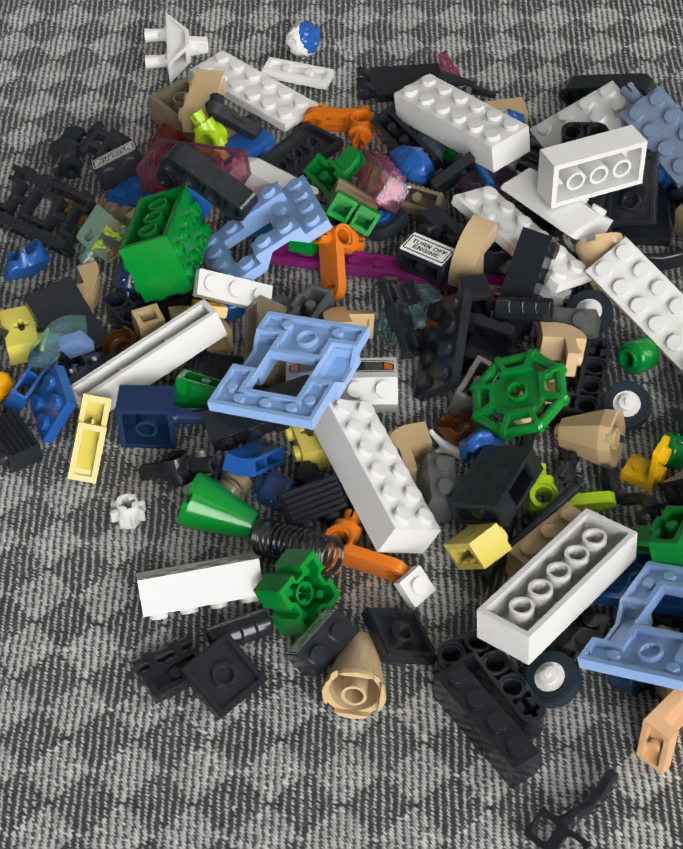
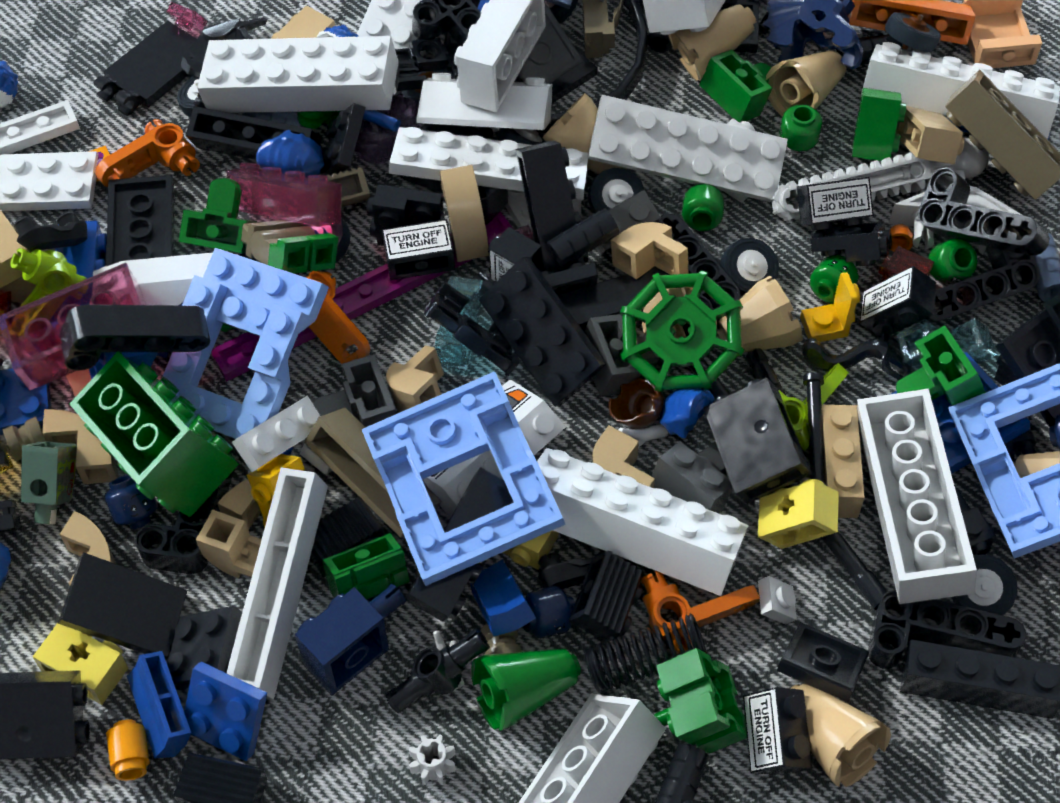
camera: 45 degrees left, 10 degrees up
clear light blue brick [28,315,88,369] -> none
medium blue tile [56,330,95,359] -> none
light yellow slope [67,393,112,484] -> none
reddish brown hair [101,326,140,357] -> none

